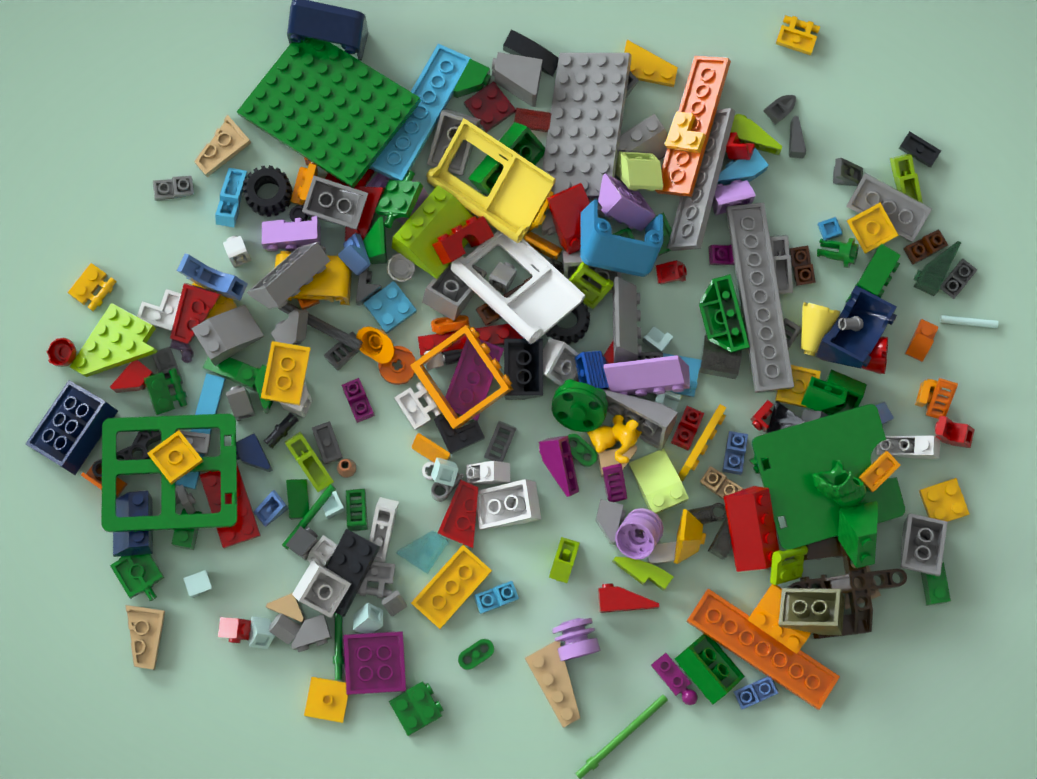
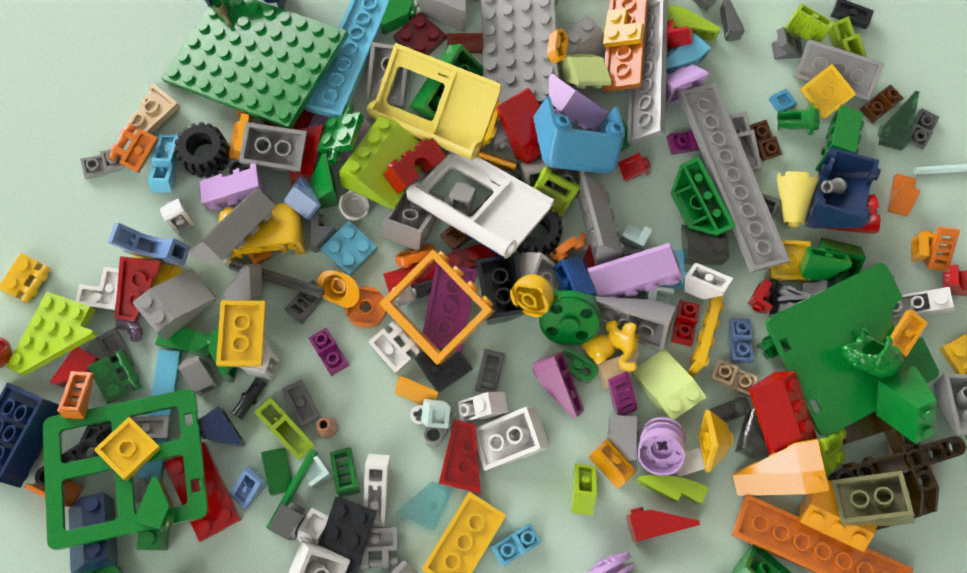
camera: 10 degrees left, 5 degrees down
none -> orange slope [57,371,94,419]
none -> orange plate [108,123,159,174]
none -> green slope [133,476,175,533]
none -> olive hand [213,1,232,27]
none -> yellow cylinder [510,274,554,317]
none -> light orange beam [547,28,568,64]
none -> orange plate [549,231,588,262]
none -> light orange slope [589,439,637,488]
none -> white slope [685,263,733,300]
none -> light orange wedge [733,439,829,495]
none -> lime brick [785,3,835,43]

